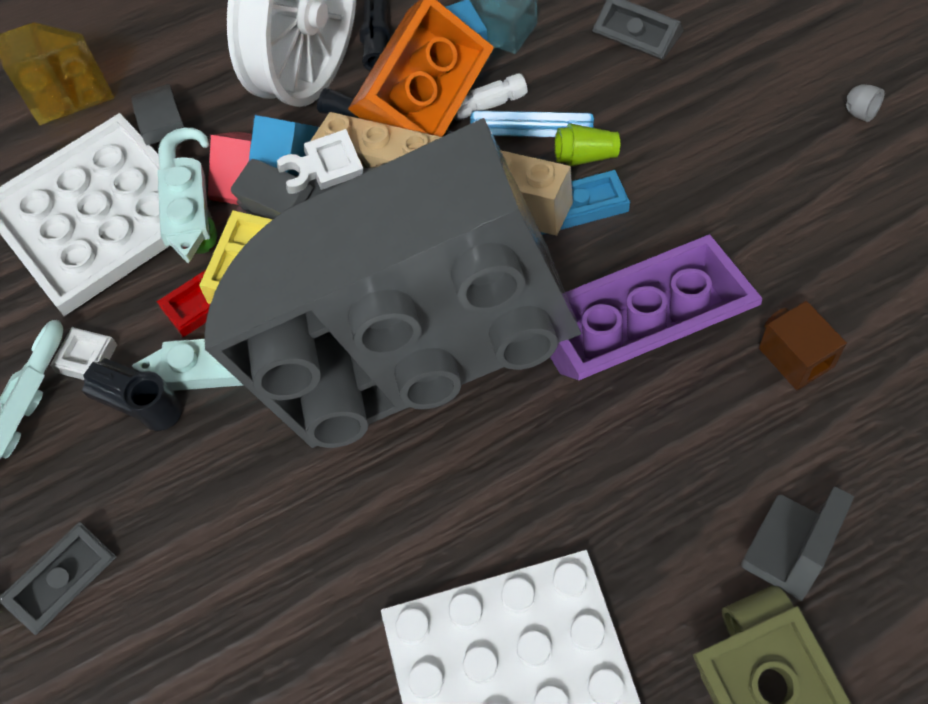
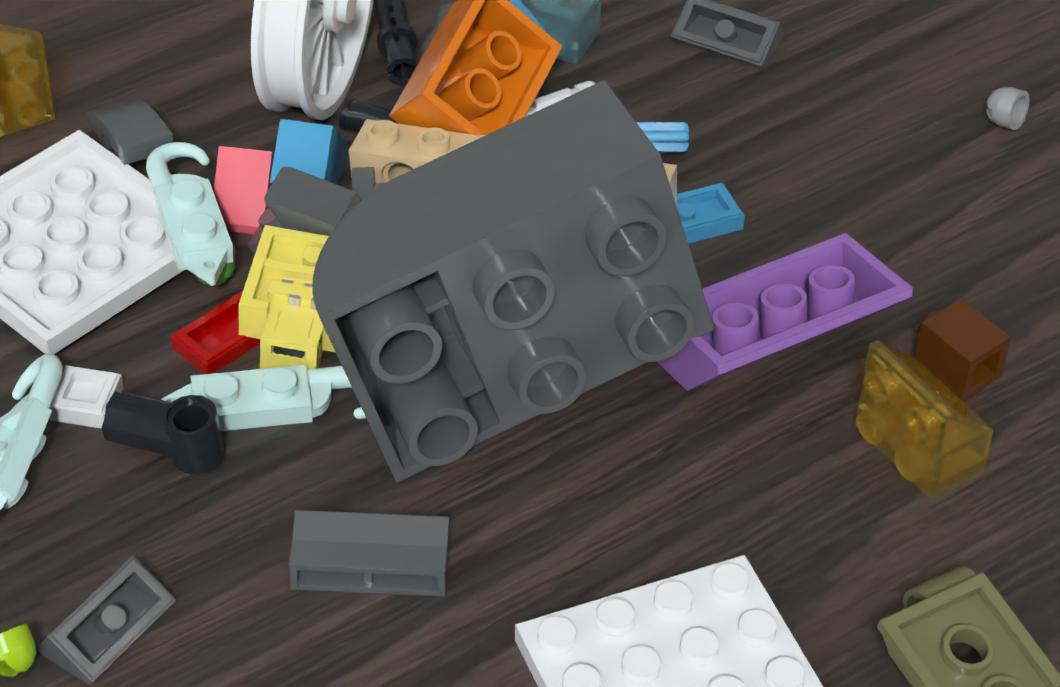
camera: 15 degrees left, 15 degrees down
white plate [277,129,363,194] -> none
lime cone [555,123,620,166] -> none
dark grey panel [741,486,854,601] -> none
none -> dark grey piece [289,510,450,597]
none -> clear yellow slope [855,340,994,499]

